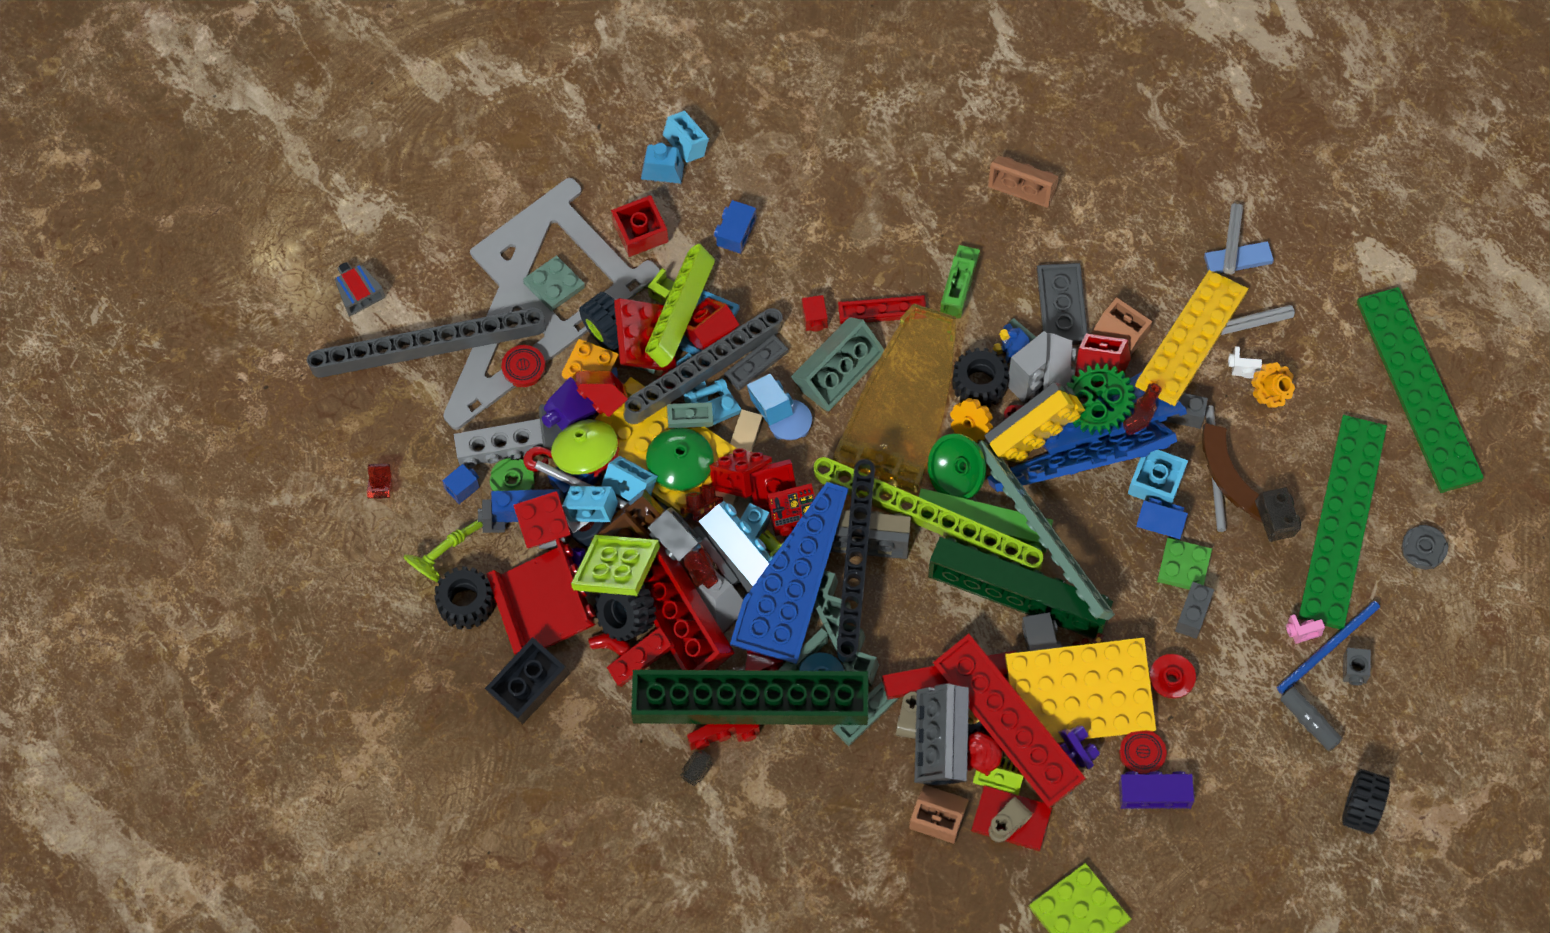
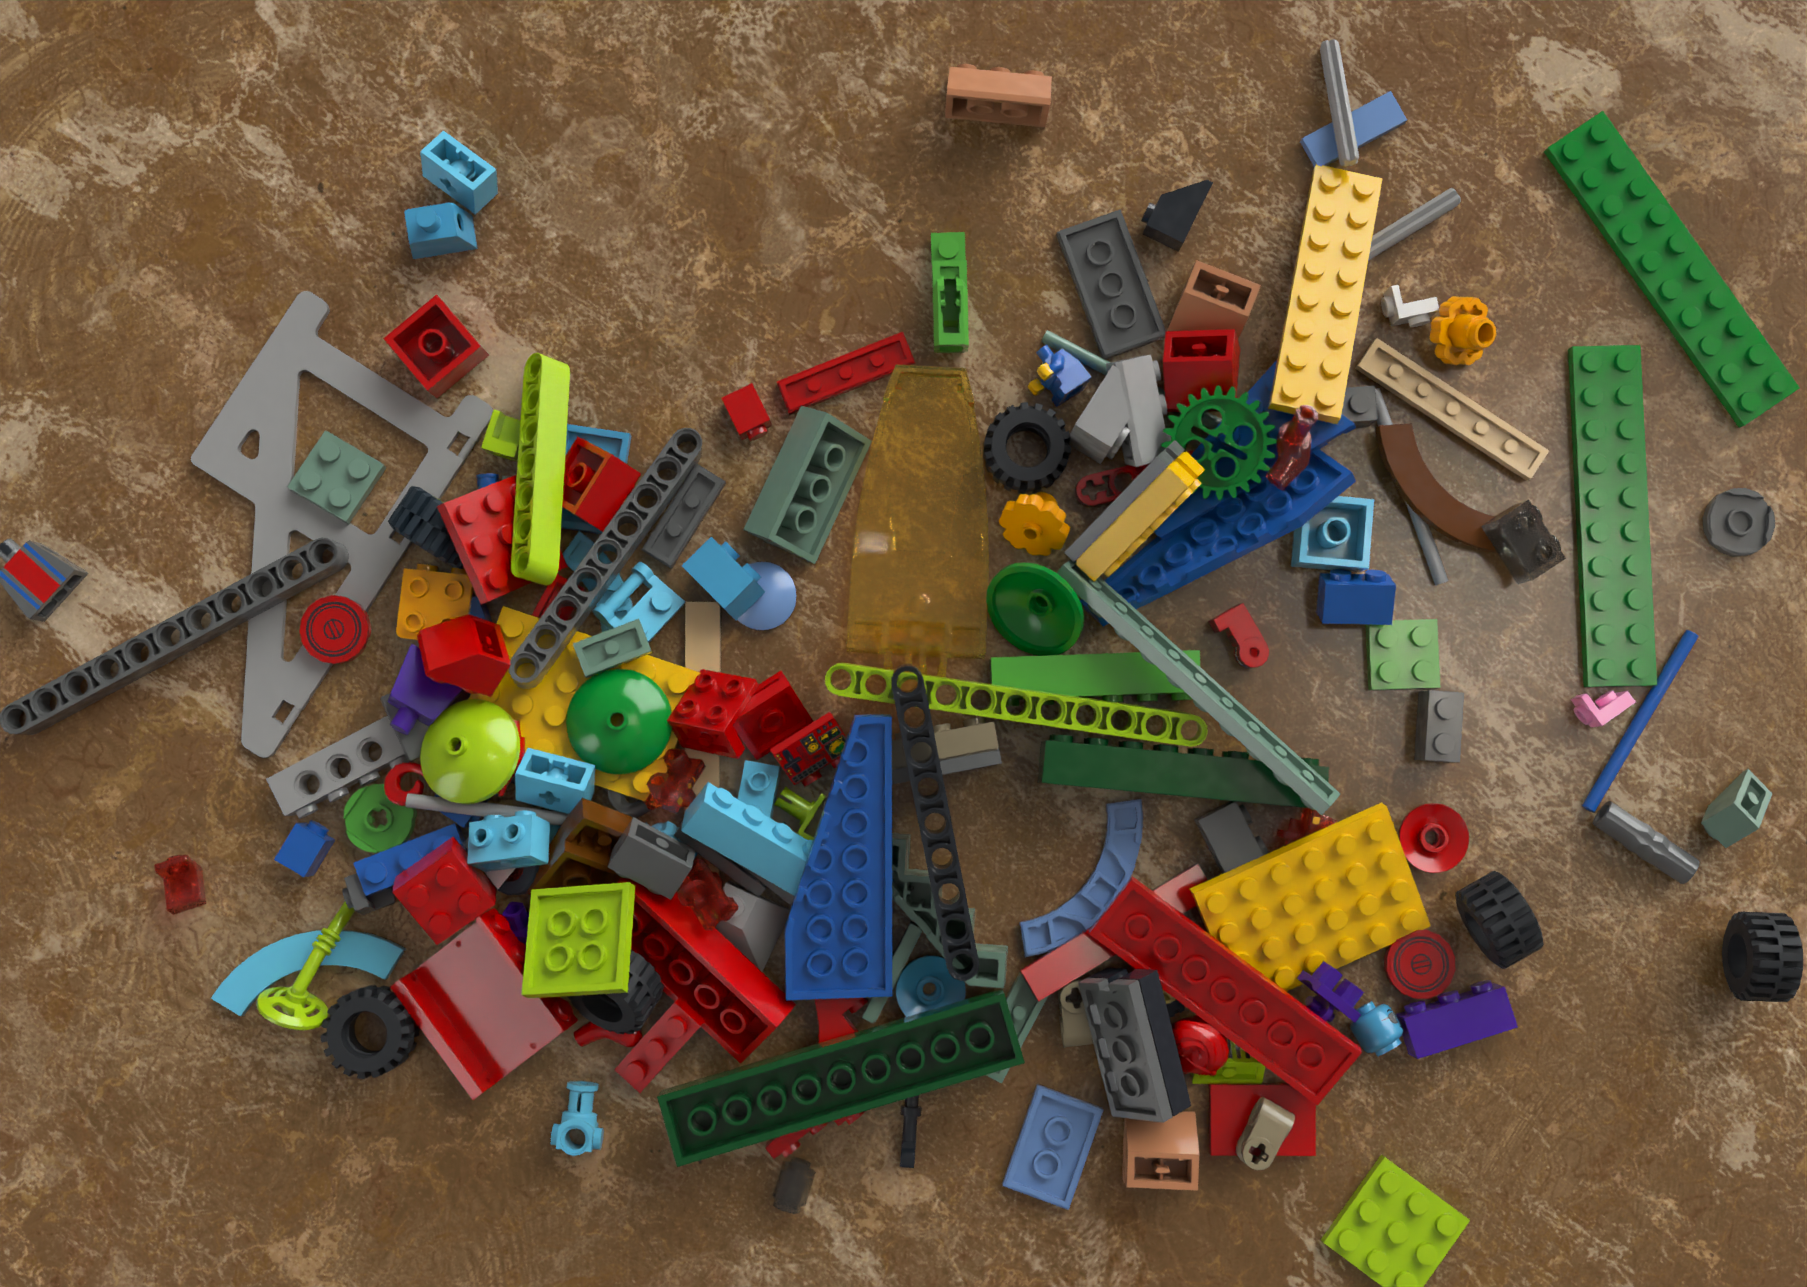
camera: 20 degrees left, 20 degrees up
black brick [485,637,570,724] -> none
blue brick [714,200,756,254] -> none
dark grey brick [1343,648,1371,686] -> none
none -> medium azure tile [211,930,406,1016]
none -> medium azure connector [551,1081,604,1156]
none -> black piece [900,1095,922,1168]
none -> medium blue tile [1002,1084,1104,1210]
none -> medium blue tile [1019,799,1143,957]
none -> black slope [1141,180,1213,252]
none -> red leg [1208,603,1269,668]
none -> dark azure head [1350,1001,1404,1056]
none -> tan plate [1355,338,1549,481]
none -> black tyre [1455,871,1544,969]
none -> sand green slope [1701,769,1772,848]

